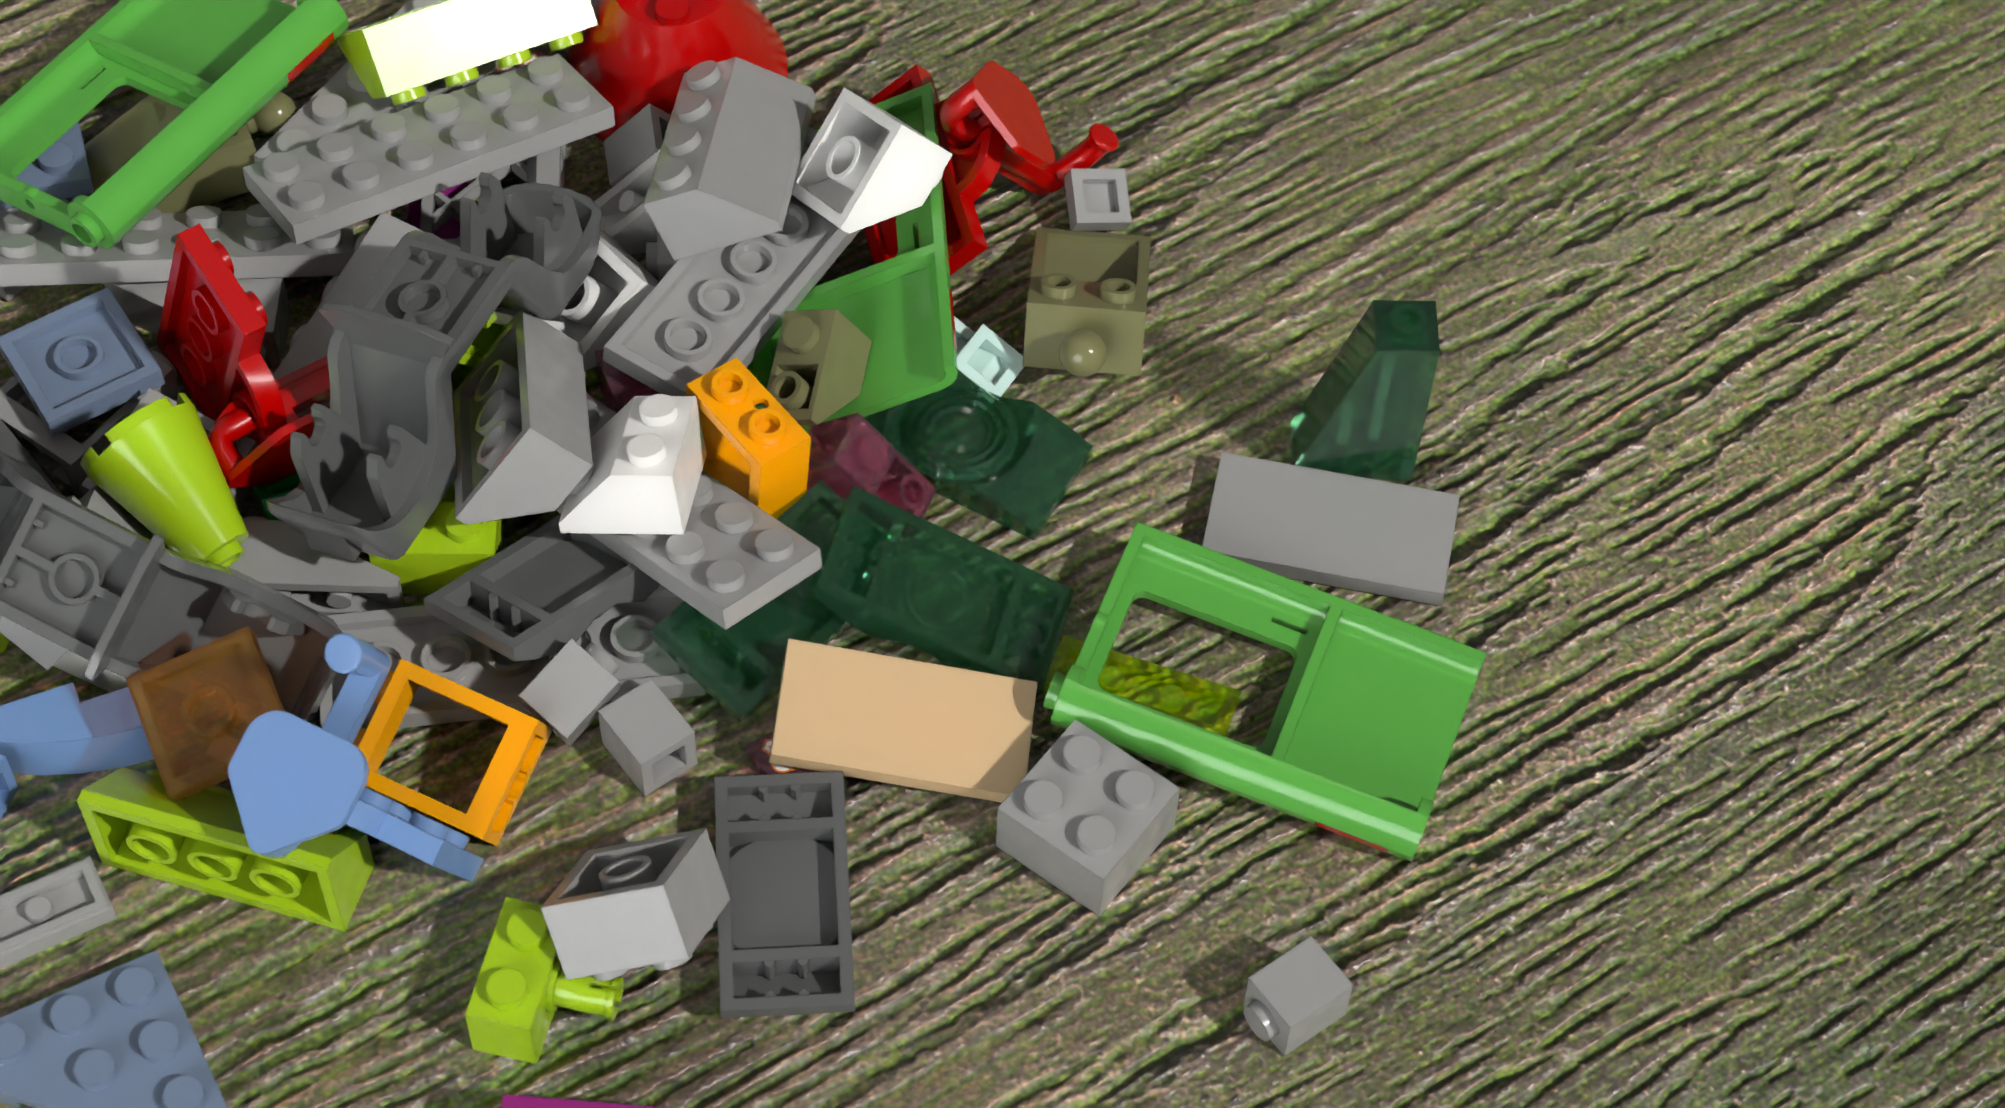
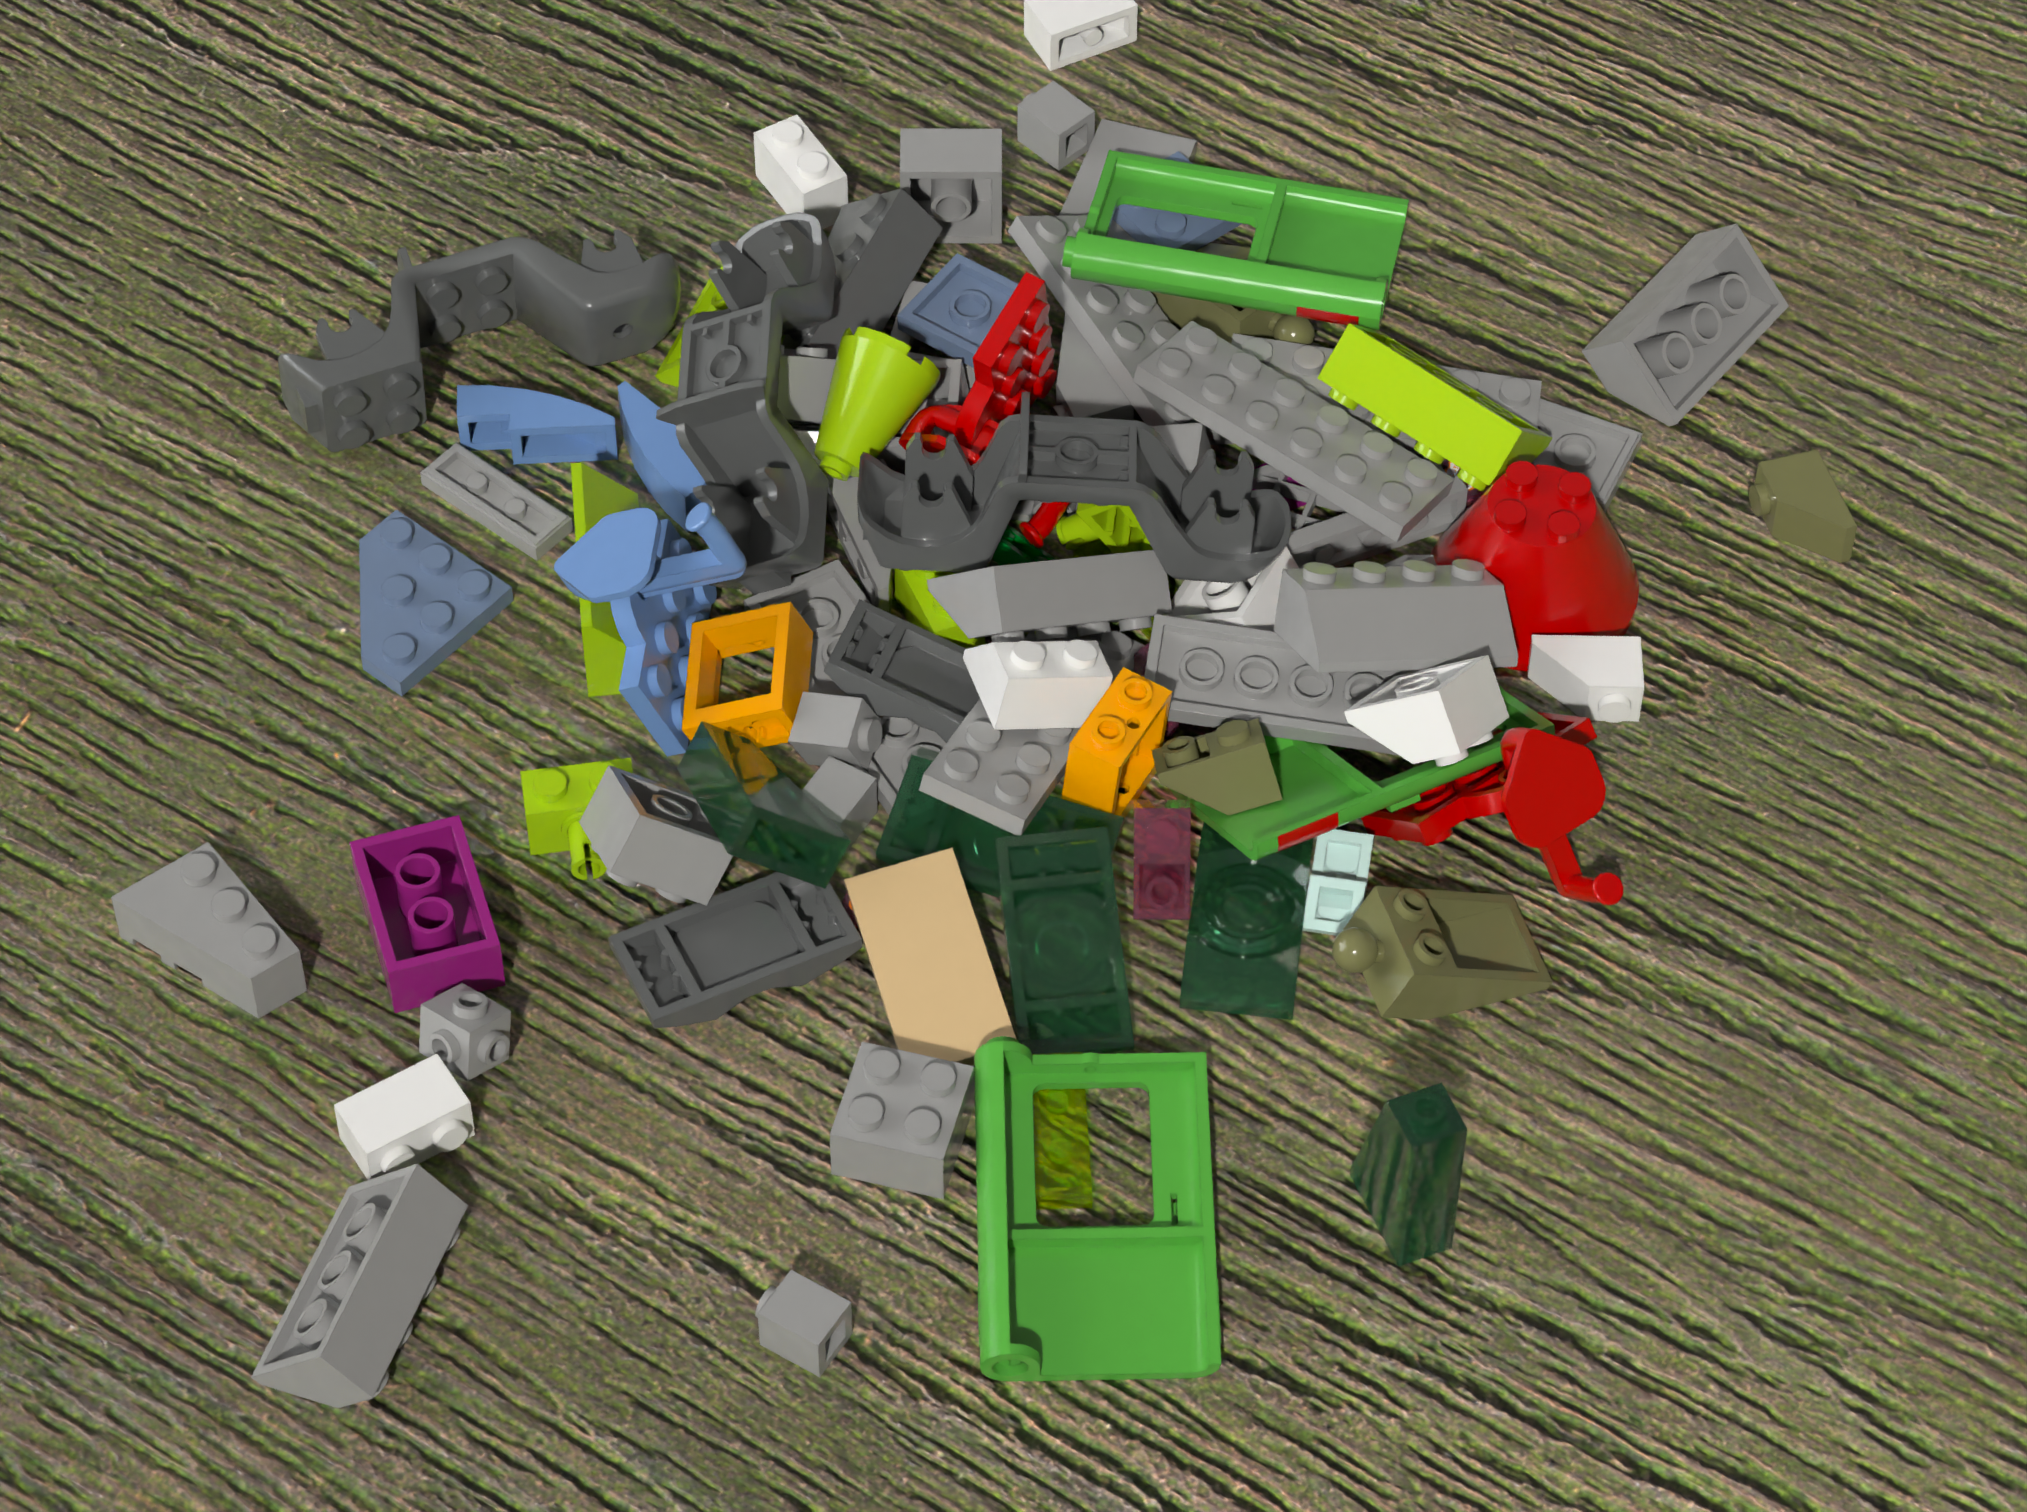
camera: 70 degrees right, 5 degrees down
clear orange tile [126,626,284,802] -> none
light grey plate [1064,168,1132,231] -> none
light grey tile [1202,452,1460,606] -> none
none -> clear green slope [677,721,851,889]
none -> white slope [1527,635,1644,723]

